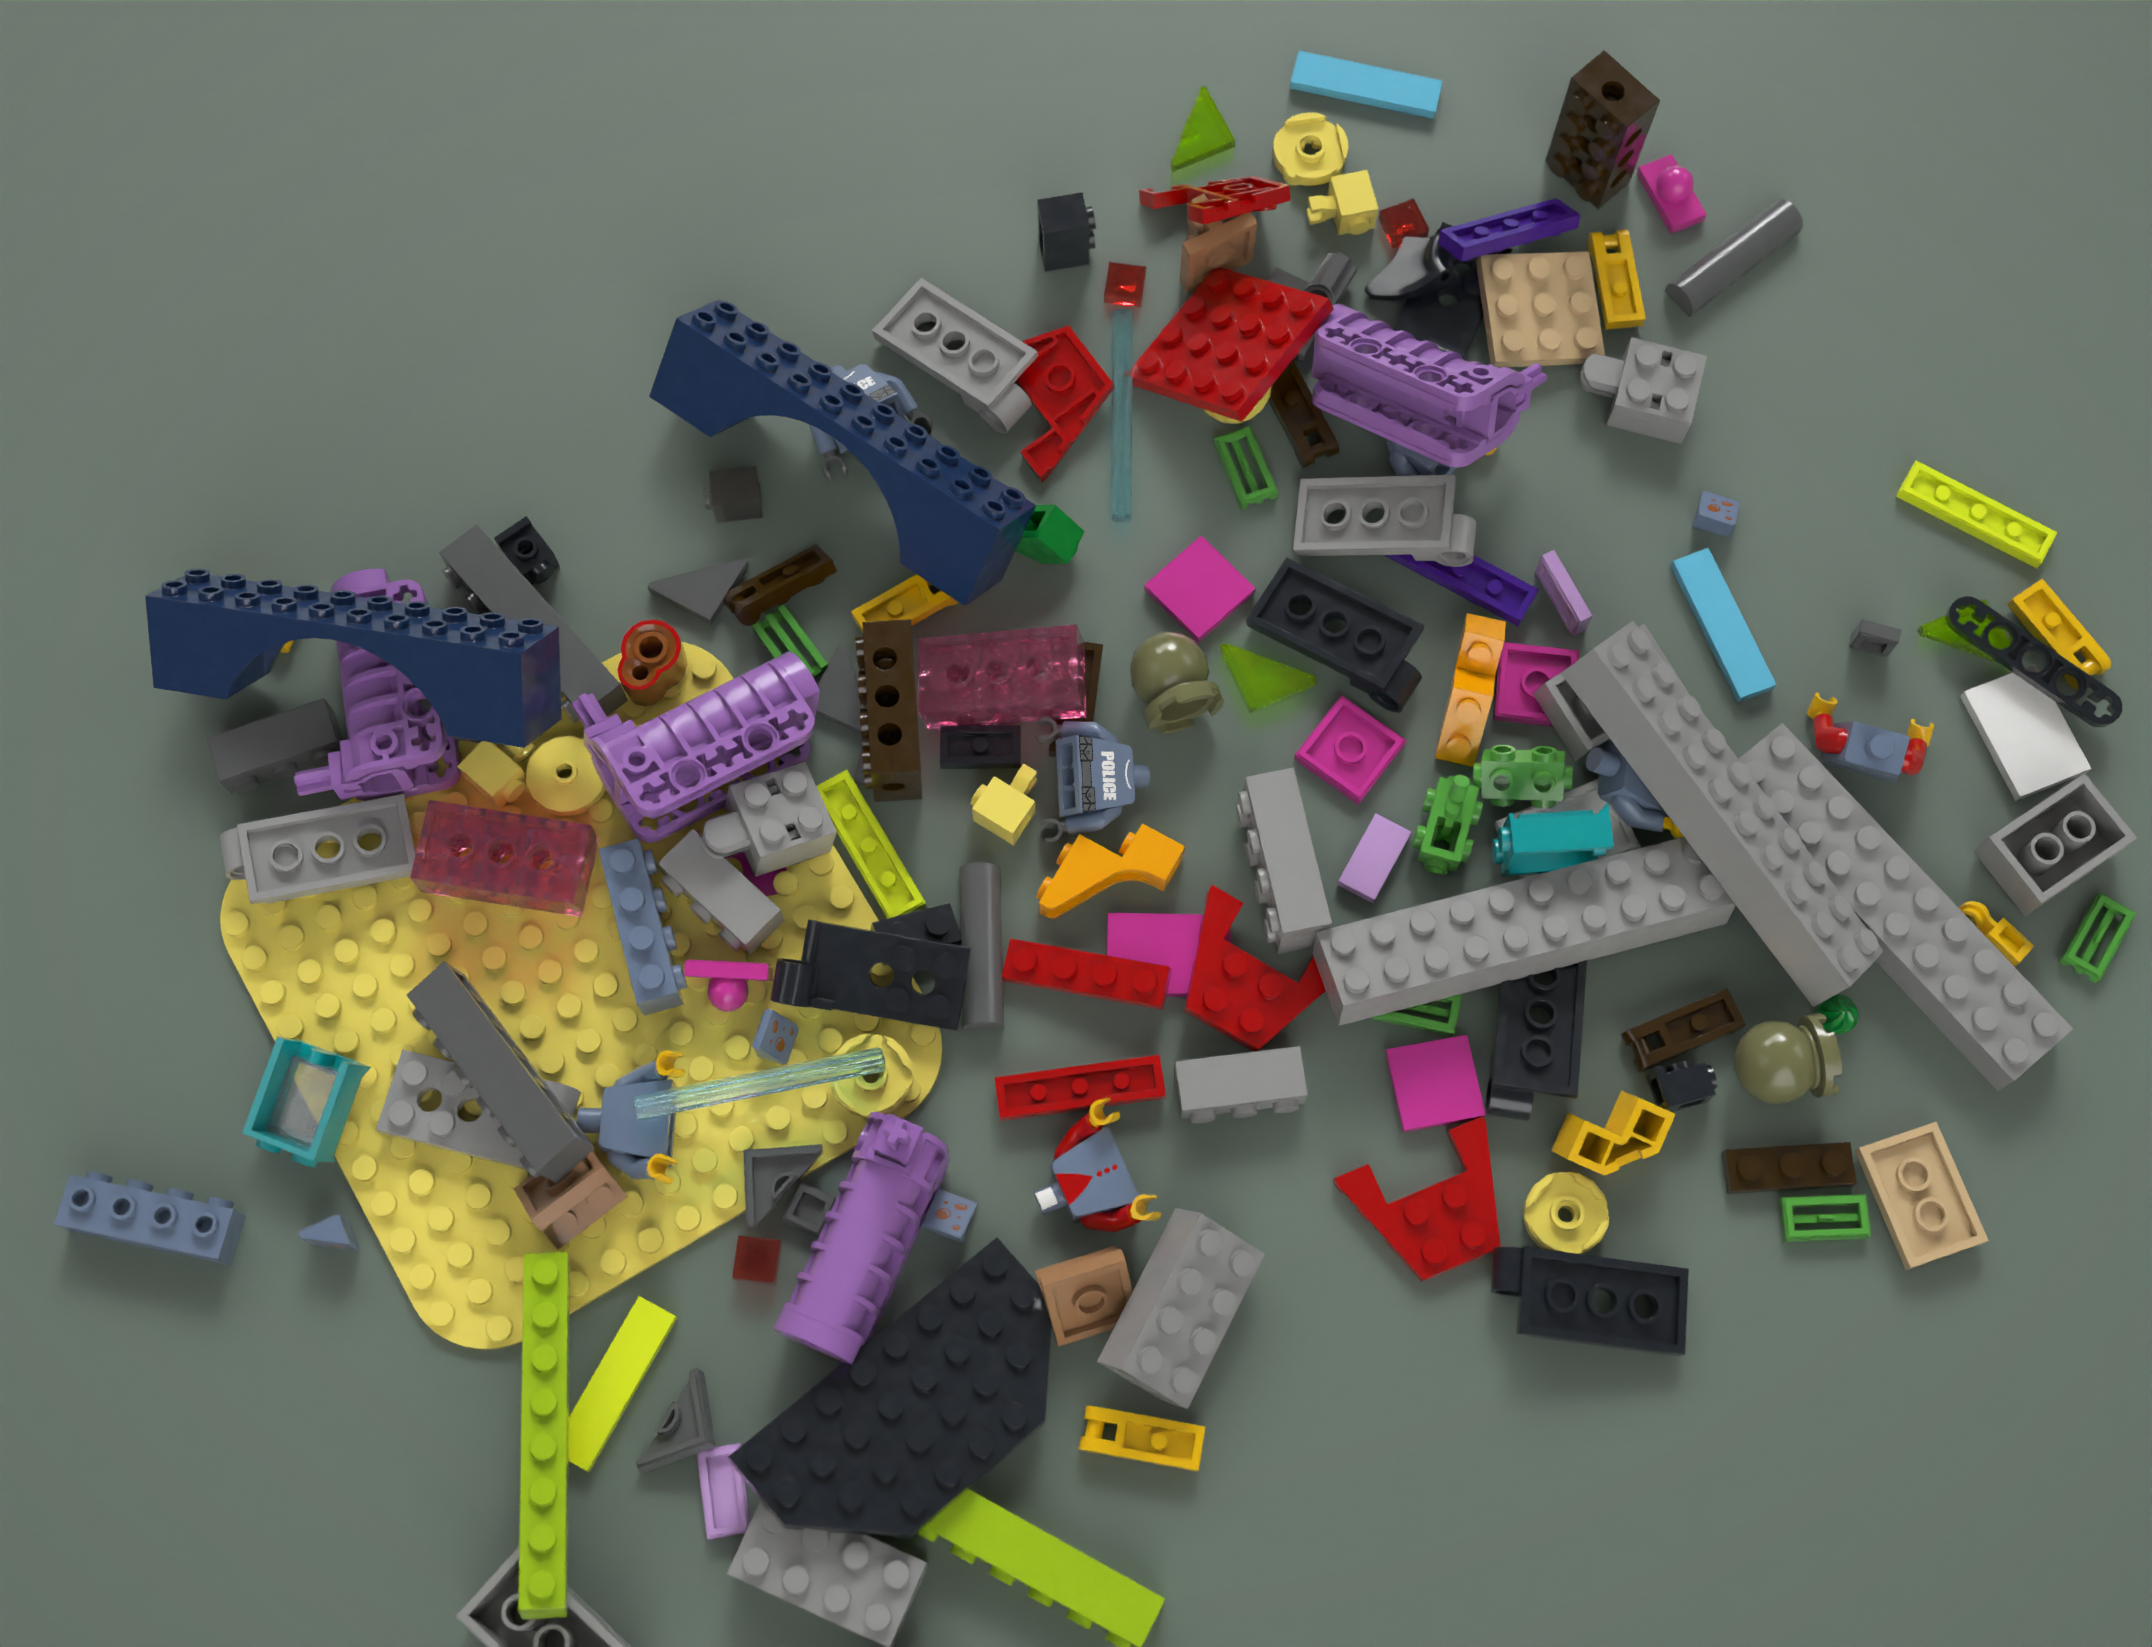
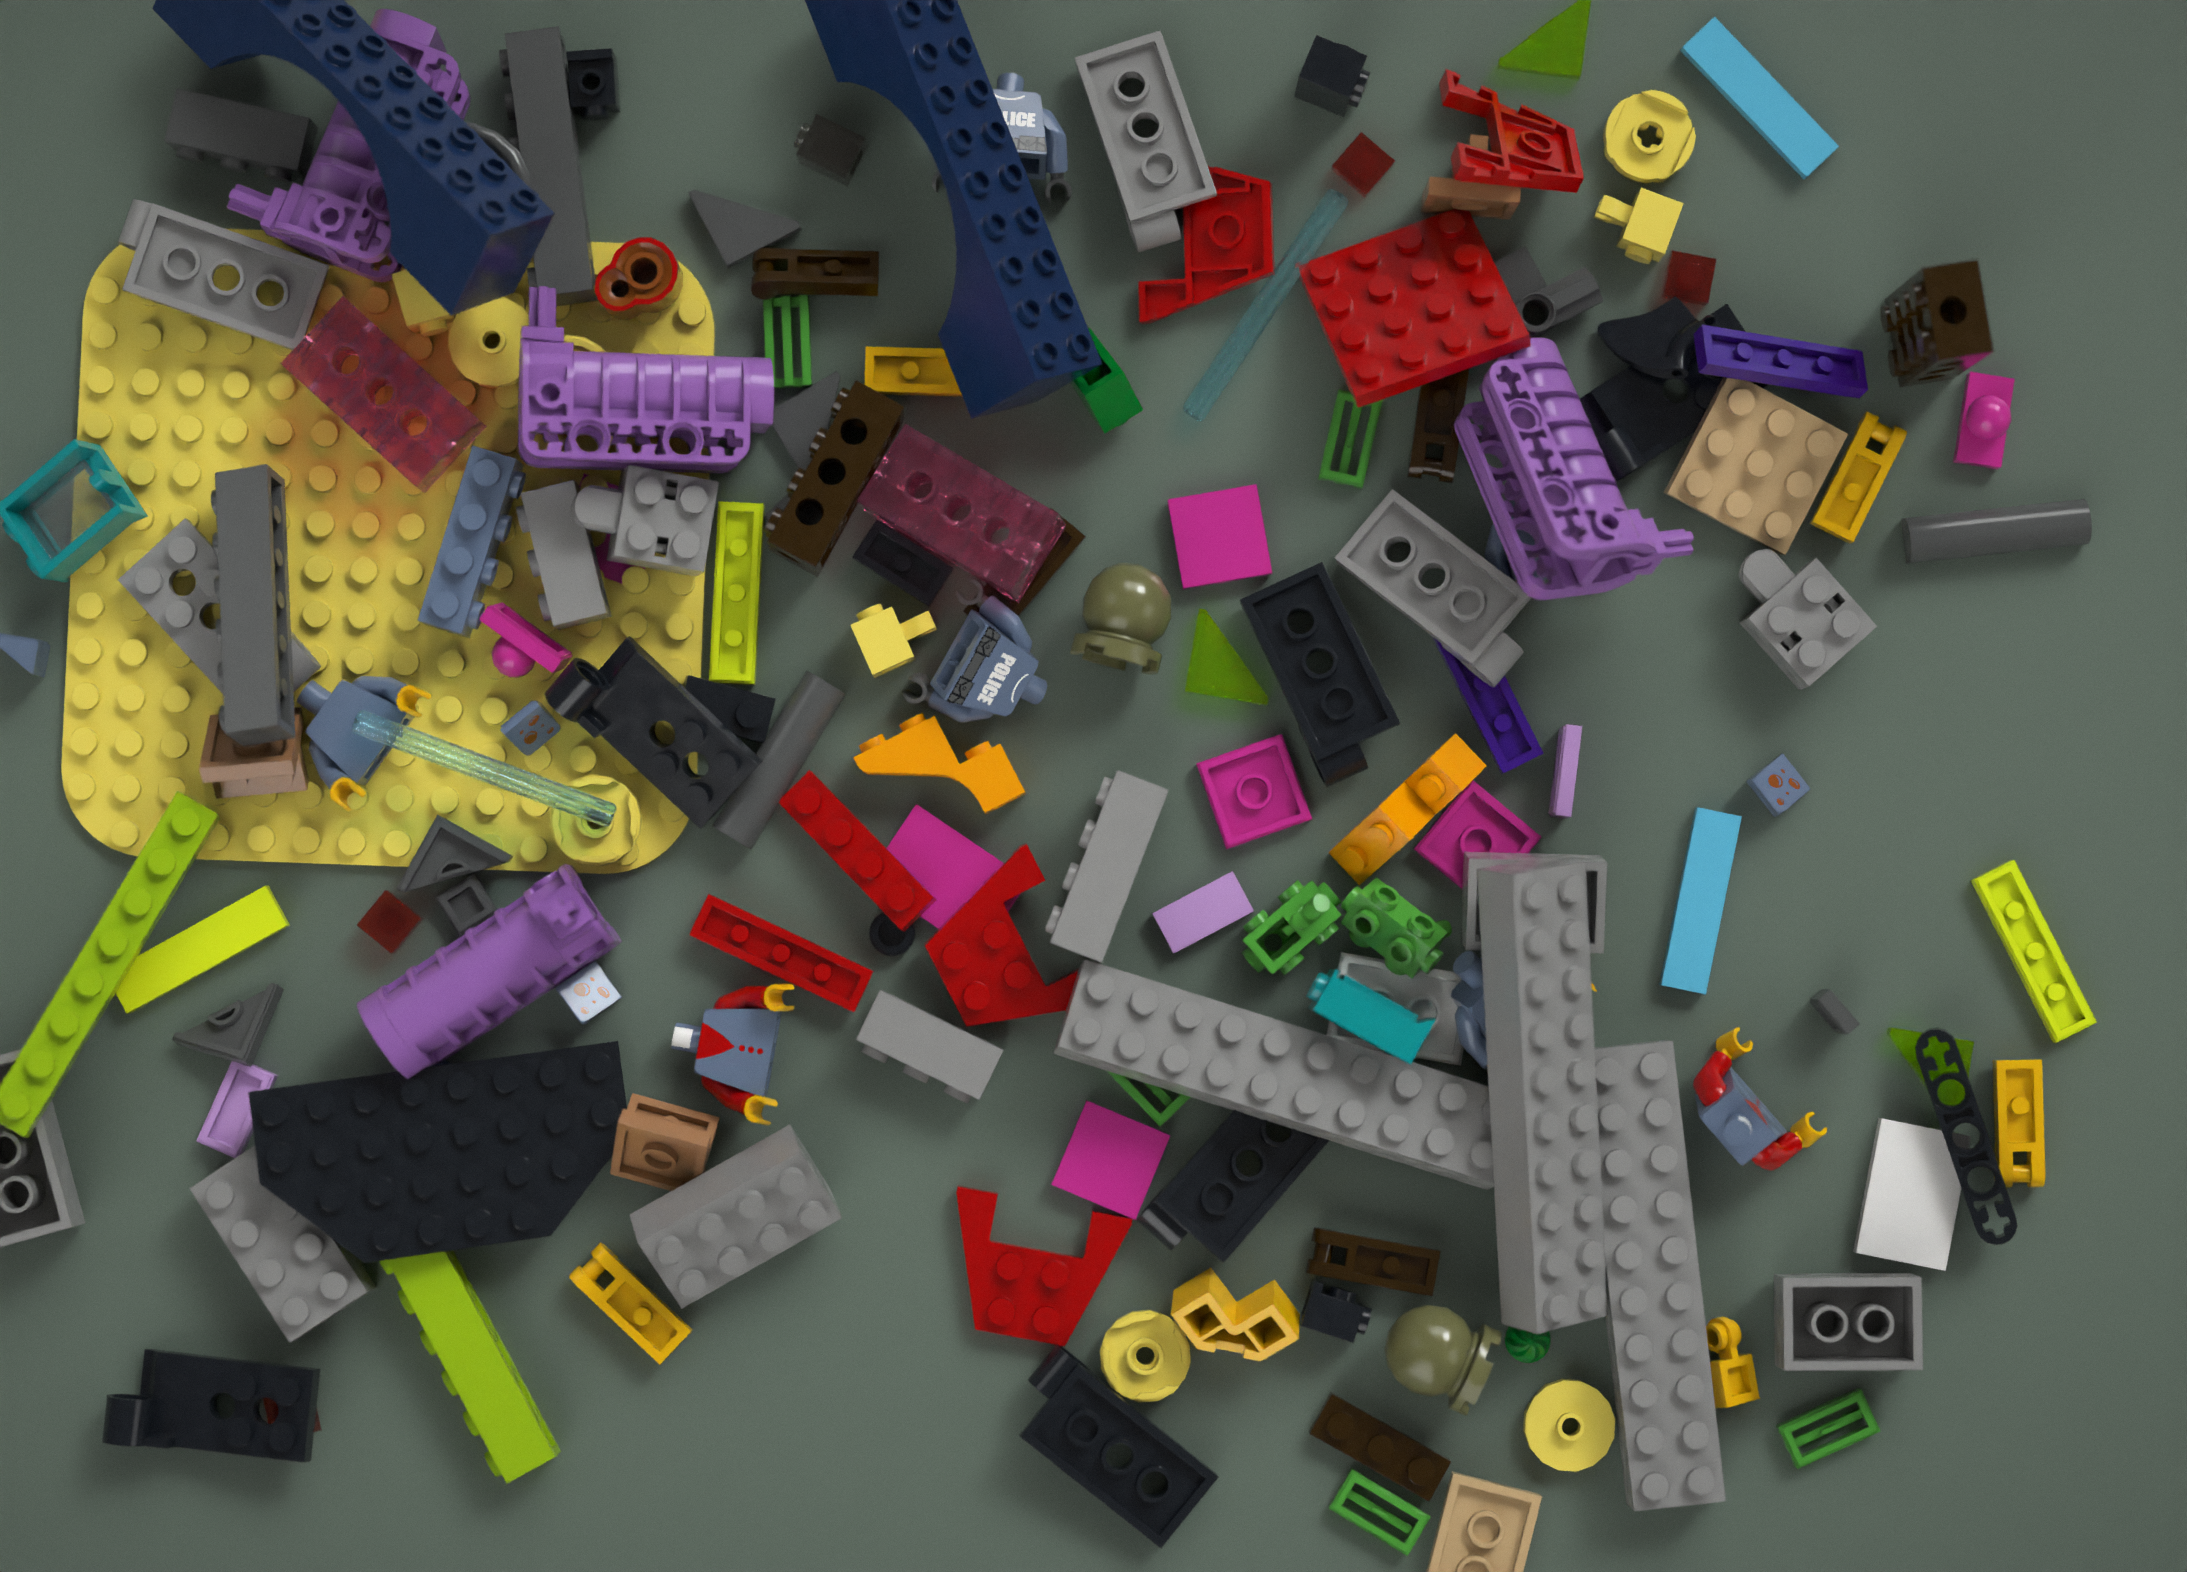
camera: 30 degrees right, 15 degrees up
none -> black tile [869,912,916,956]
none -> light yellow plate [1523,1379,1615,1472]

